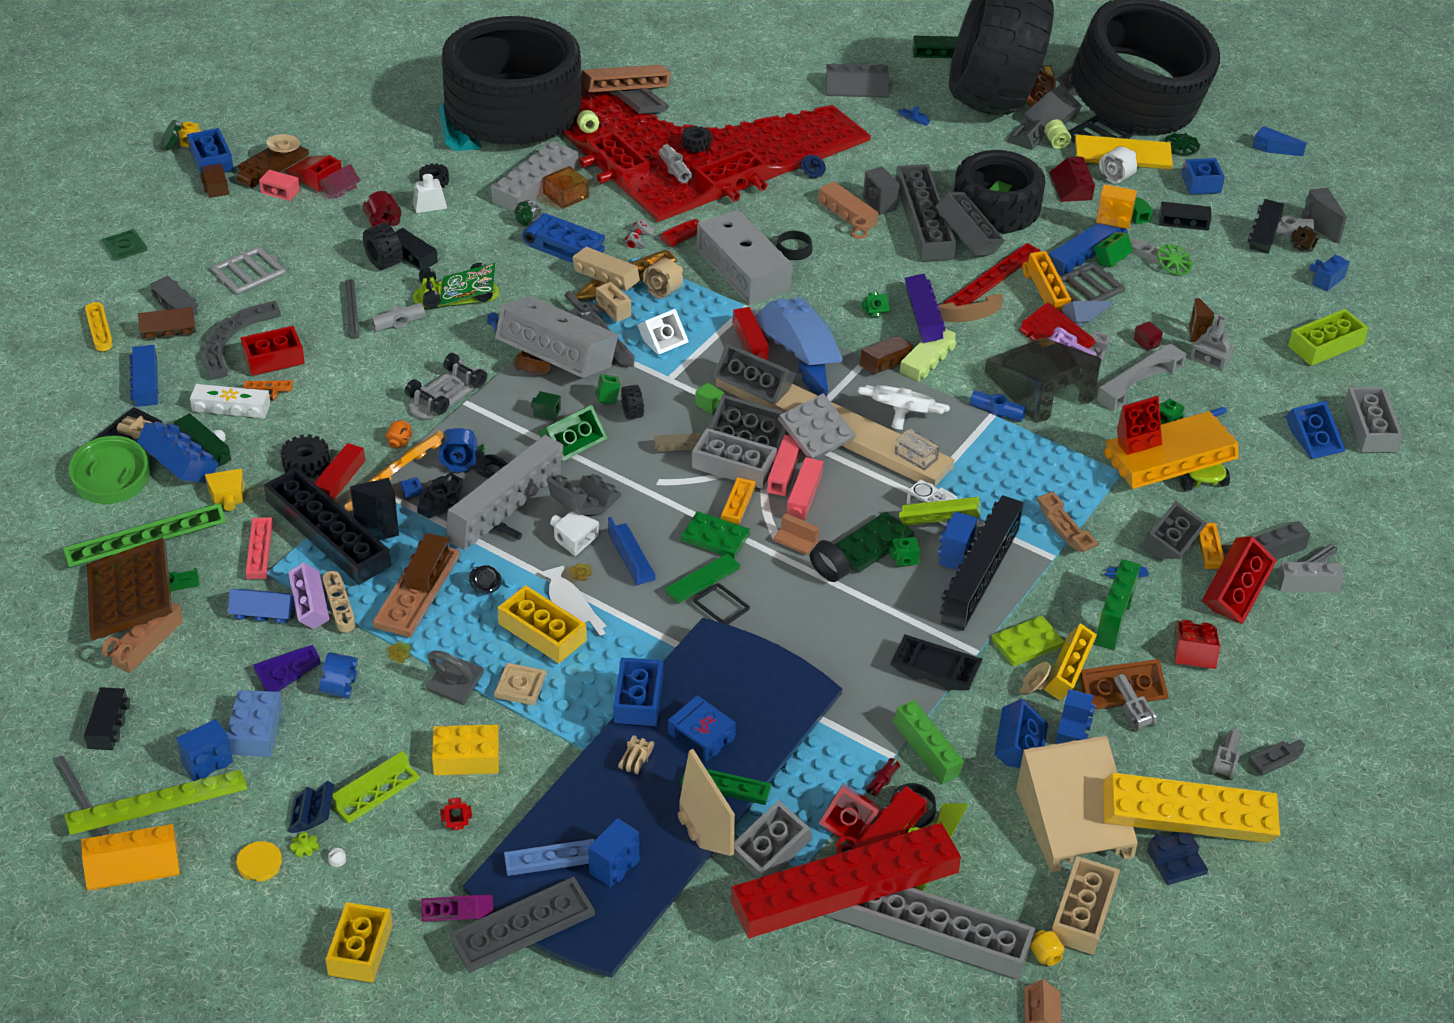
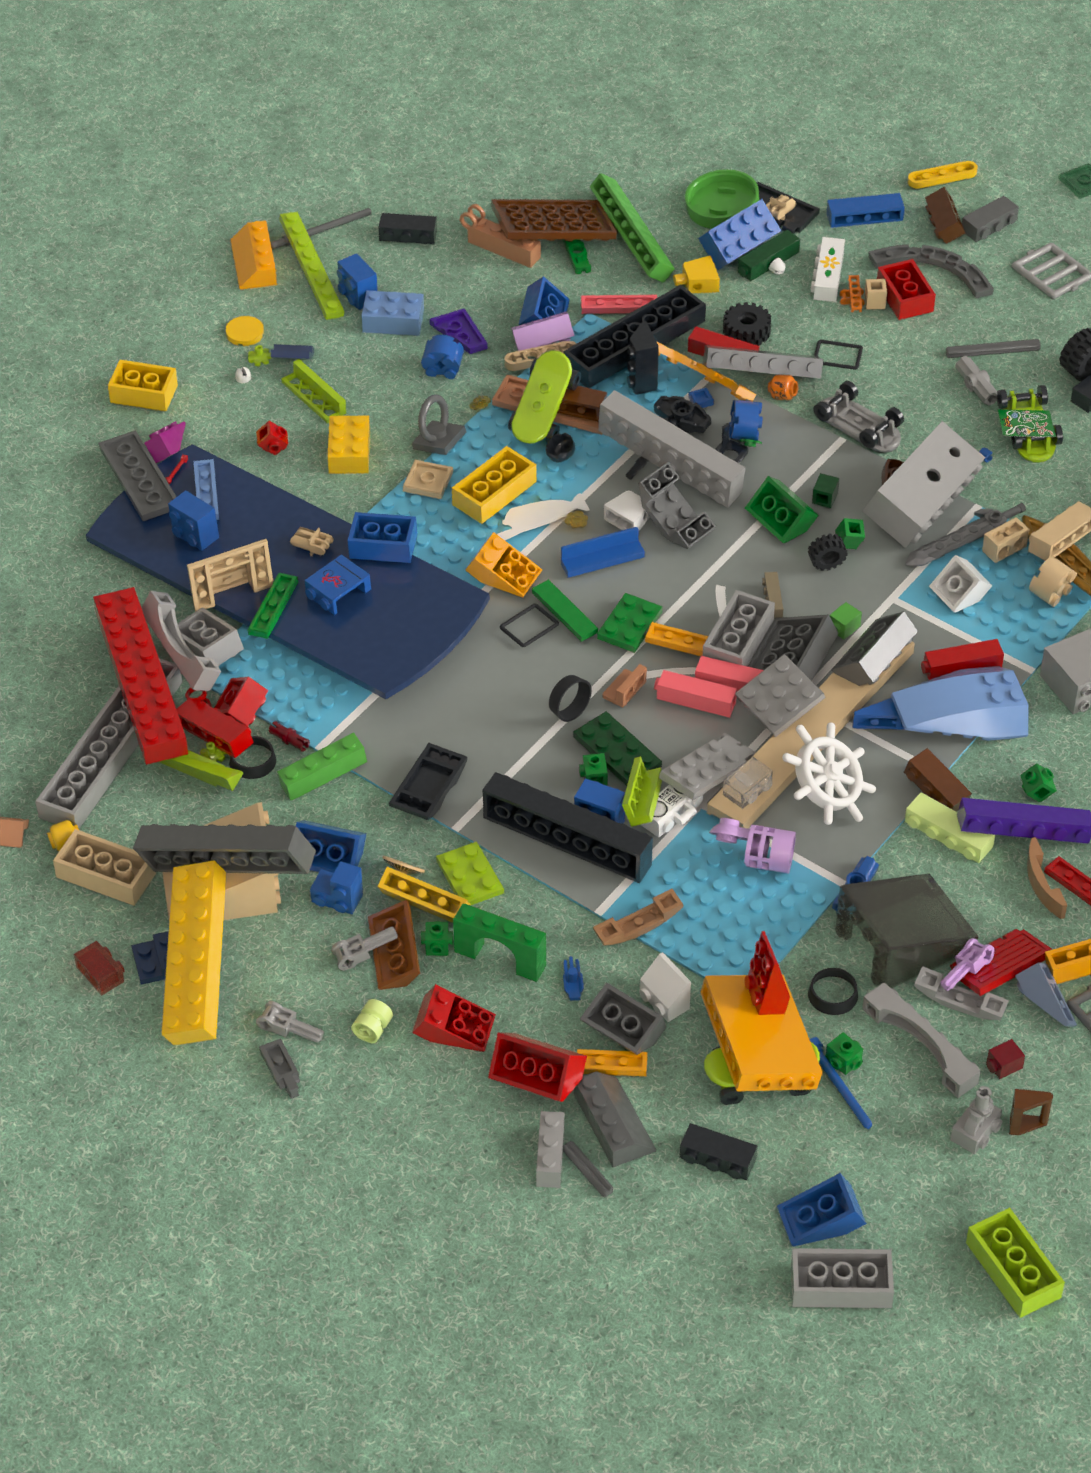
camera: 95 degrees right, 5 degrees up
none -> clear red brick [74,940,125,996]
none -> dark grey brick [133,824,316,874]
none -> light grey arch [141,591,221,691]
none -> red hinge [165,454,188,484]
none -> yellowish green wheel [351,999,393,1044]
none -> green brick [421,921,453,956]
none -> light orange slope [465,532,543,598]
none -> lime piece [508,350,581,444]
none -> white slope [639,952,691,1022]
none -> light grey hinge [659,733,756,800]
none -> black brick [679,1123,758,1180]
none -> brick [703,345,823,379]
none -> lavender cylinder [709,818,796,874]
none -> black tyre [808,968,858,1015]
none -> black piece [814,339,863,370]
none -> tan brick [864,279,887,310]

